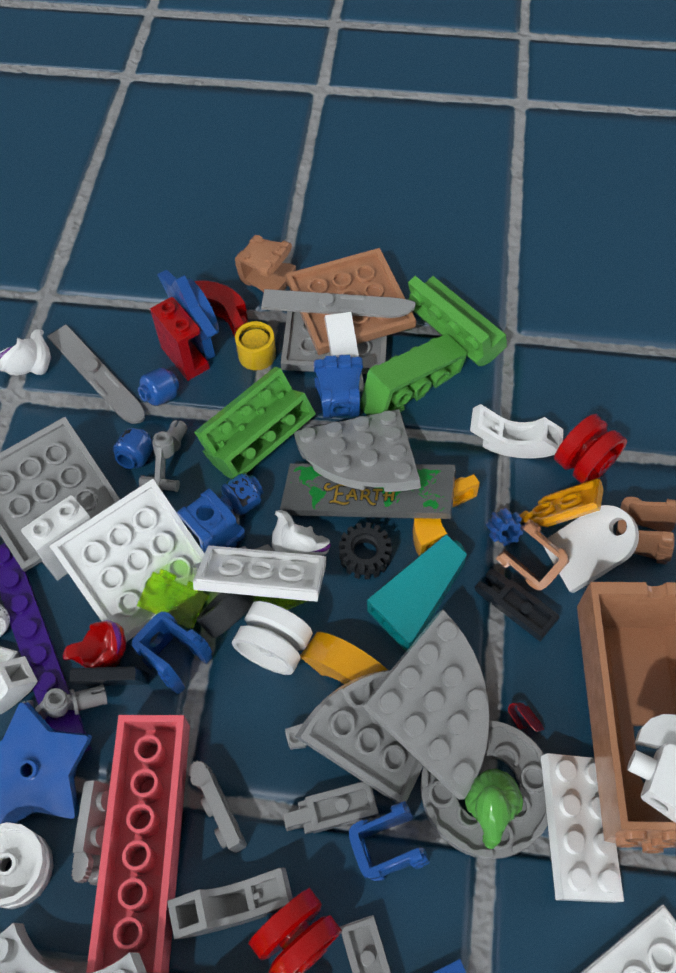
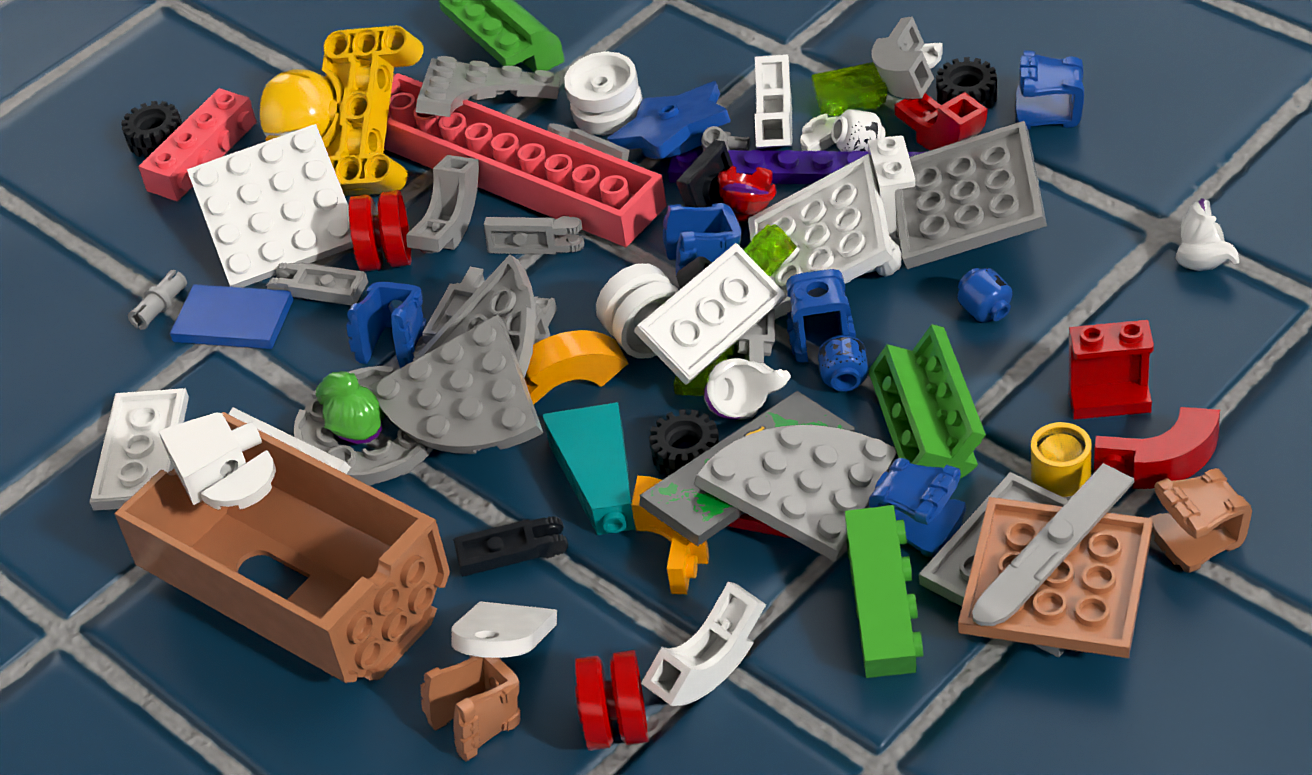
camera: 130 degrees right, 15 degrees down
light grey piece [47,325,145,424] -> none
blue head [138,368,179,406] -> none
light grey pin [139,420,188,492] -> none
blue plate [157,270,219,361] -> none
white tile [324,312,364,392] -> none
bright green brick [407,276,507,366] -> none
blue gear [486,508,525,546] -> none
nougat piece [496,519,570,590] -> none
red piece [508,702,545,732] -> none
light orange tile [519,478,603,527] -> none

